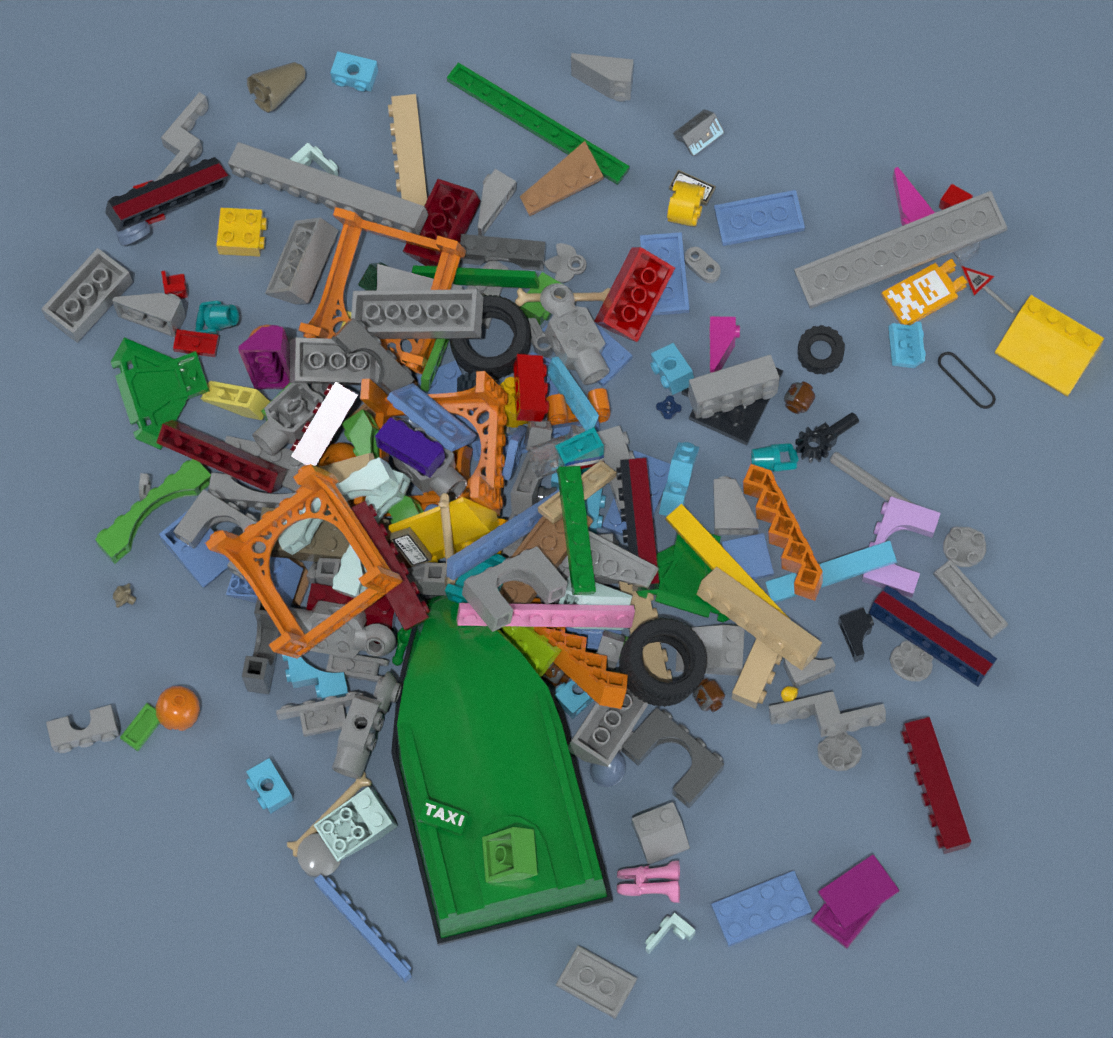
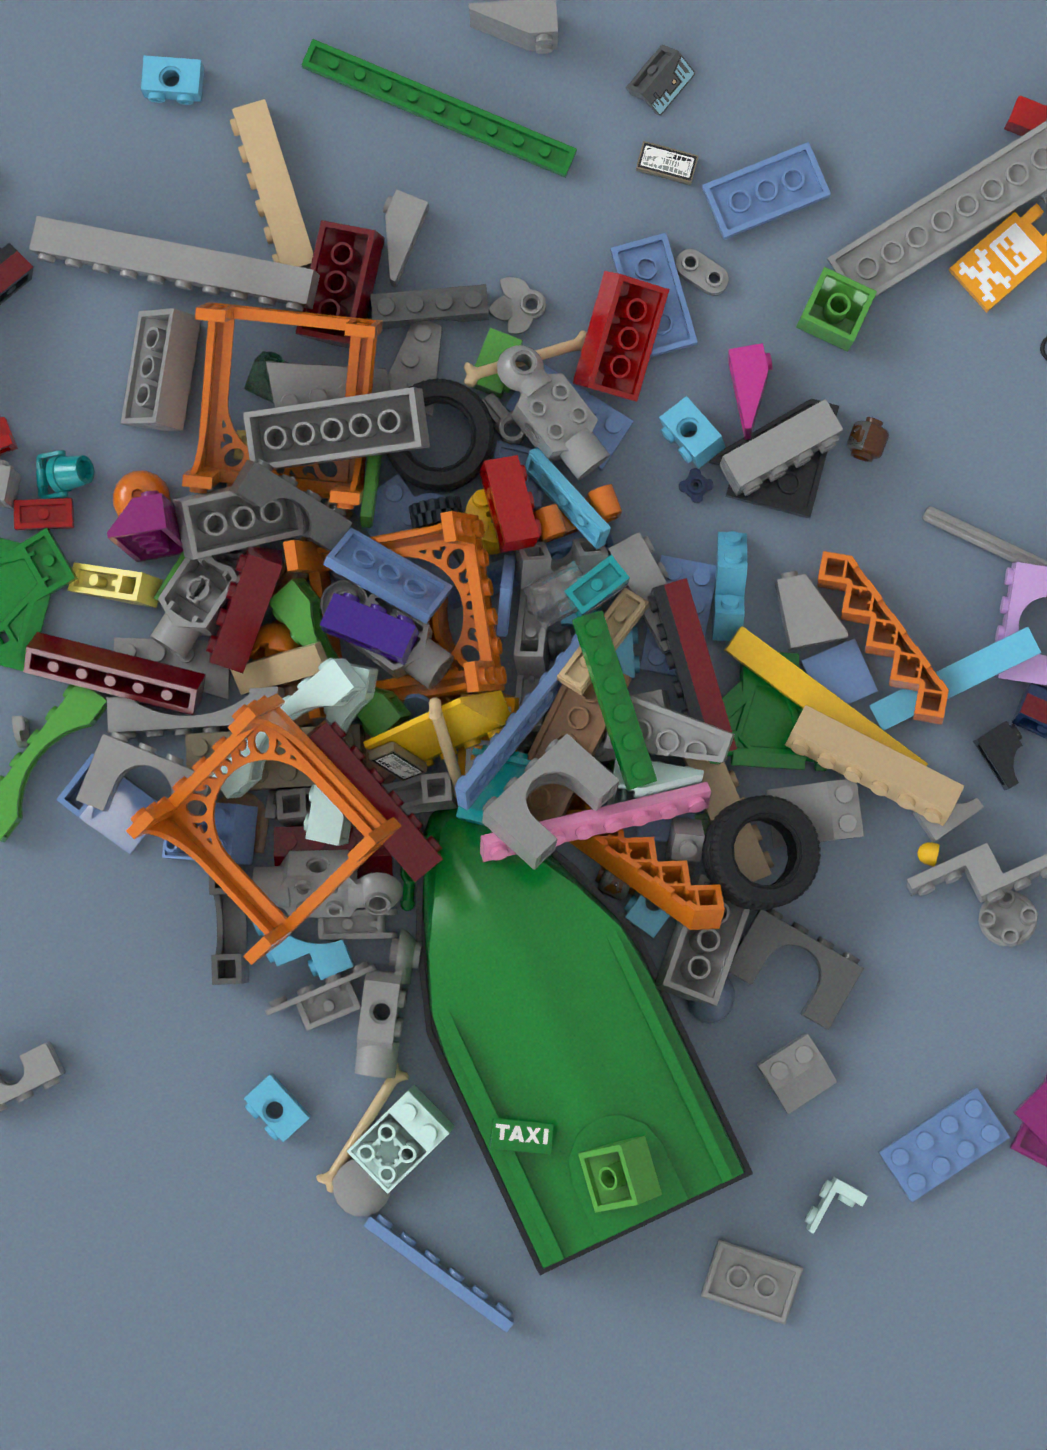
camera: 10 degrees left, 15 degrees up
dark tan plant [113,583,136,608] -> none
bright green tile [120,703,160,751] -> none
orange cylinder [156,686,200,731] -> none
yellow brick [216,208,267,257] -> none
dark tan cone [247,62,306,112] -> none
light aqua bracket [290,143,338,176] -> none
green tile [412,265,540,289] -> none
lime wing [501,626,562,677] -> none
medium nougat wing [520,141,604,216] -> none
bright pink piece [617,861,680,903] -> none
yellow brick [667,180,706,227] -> none
reddish brown head [692,678,725,712] -> none
tan brick [731,639,783,709] -> none
teal piece [751,443,799,472] -> none
black gear [795,412,859,463] -> none
black tyre [797,325,845,375] -> none
medium azure bracket [888,321,926,368] -> none
dark pink slope [893,167,935,226] -> none
none -> bright green slope [796,267,877,352]

